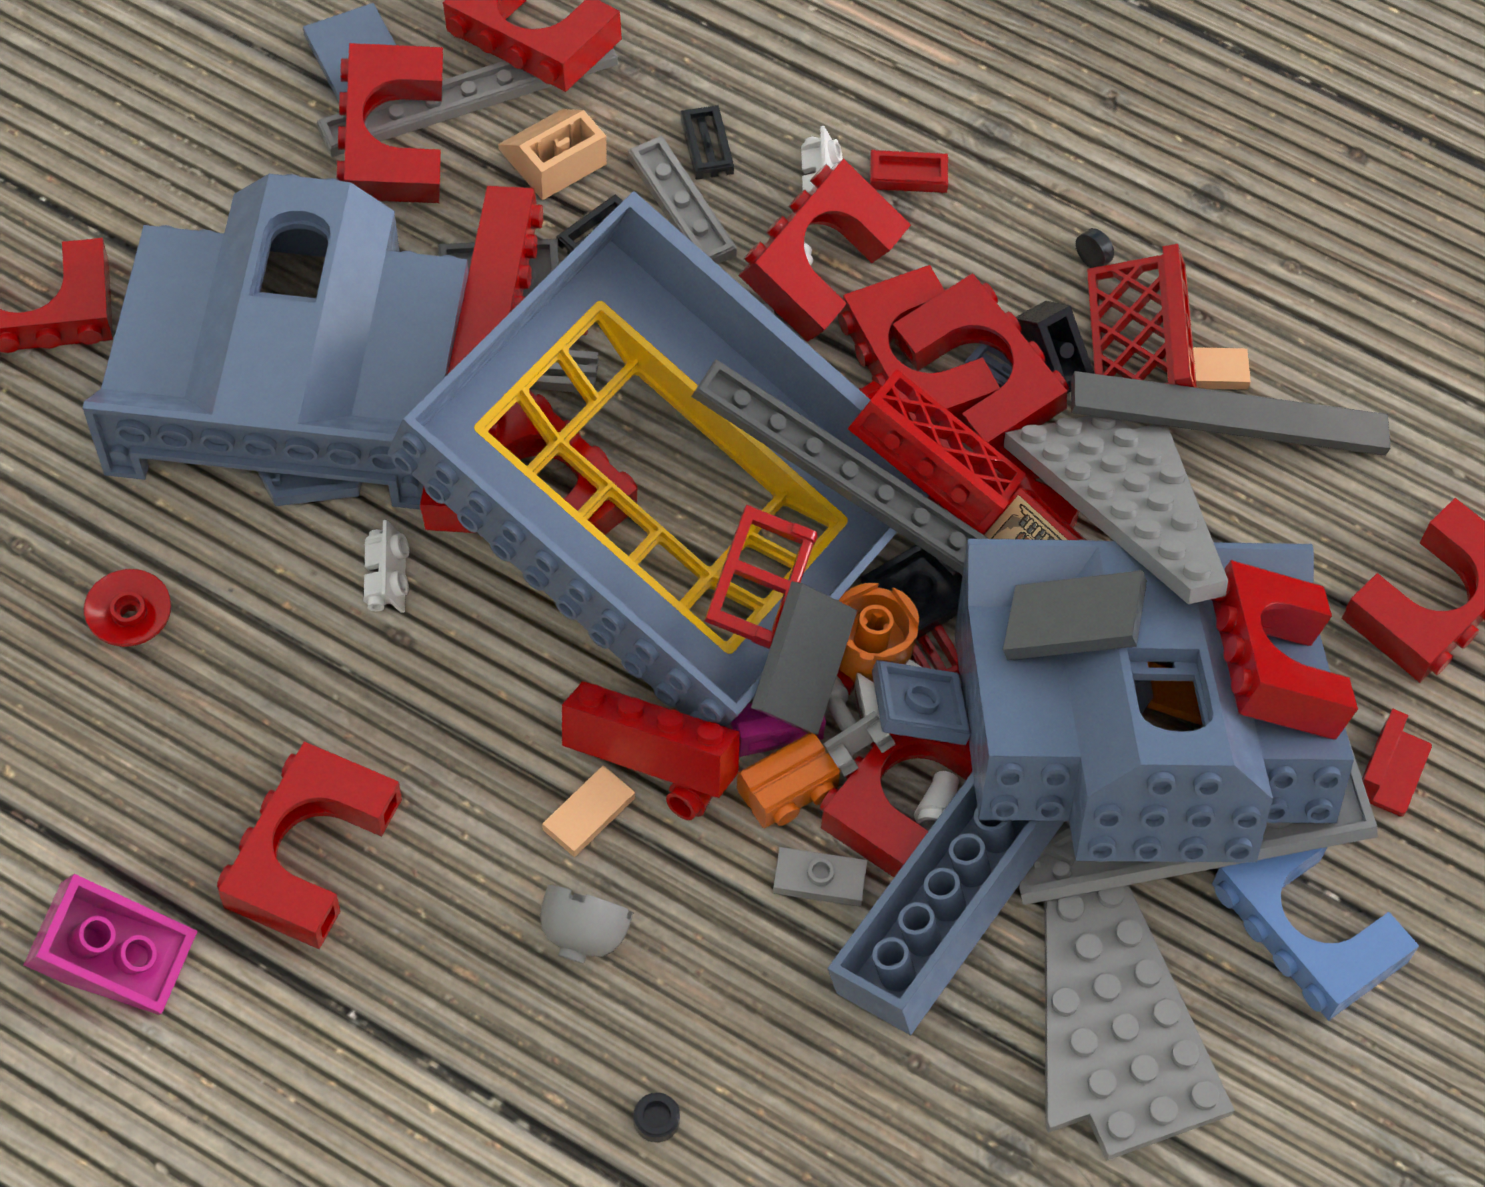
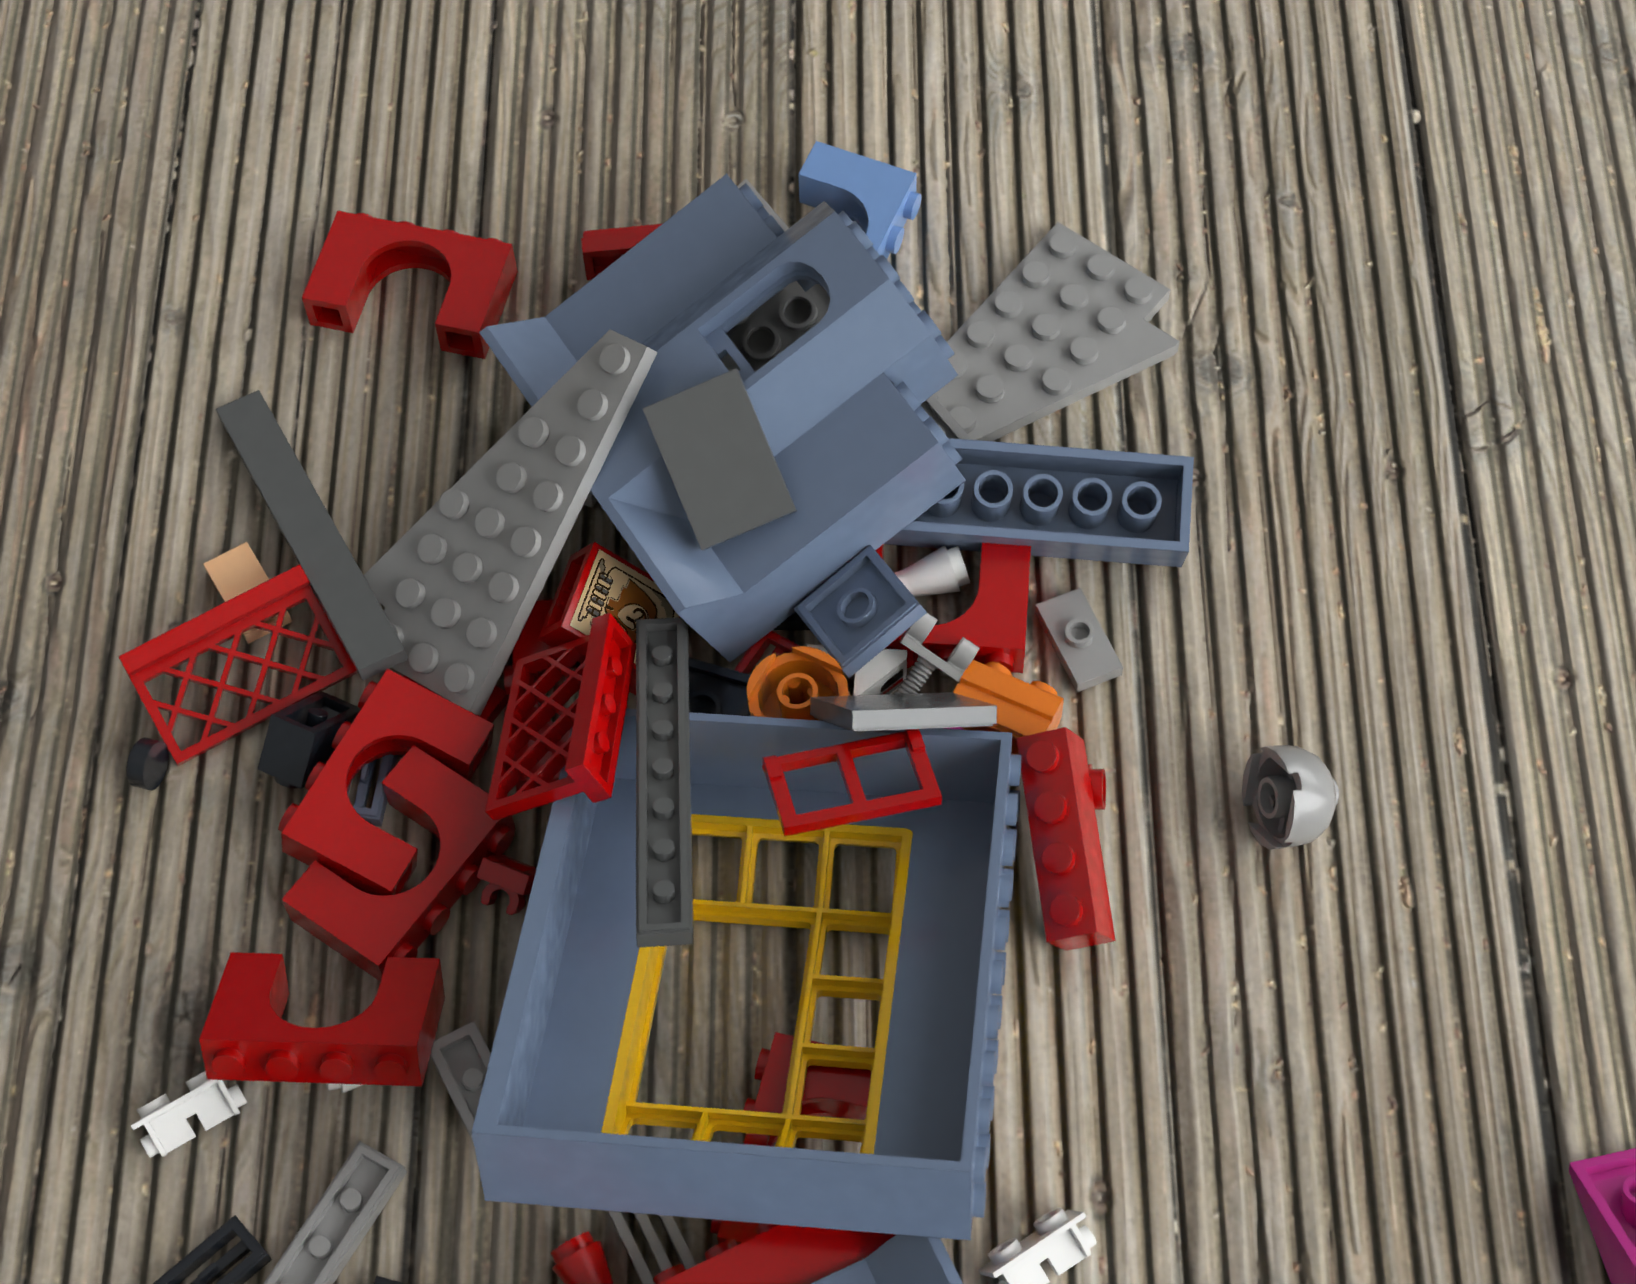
camera: 115 degrees left, 0 degrees up
red arch [217,741,402,950] -> none
light nougat tile [542,765,635,858] -> none
black tile [634,1093,680,1143] -> none
red tile [870,150,948,193] -> none
red arch [1210,560,1358,740] -> none

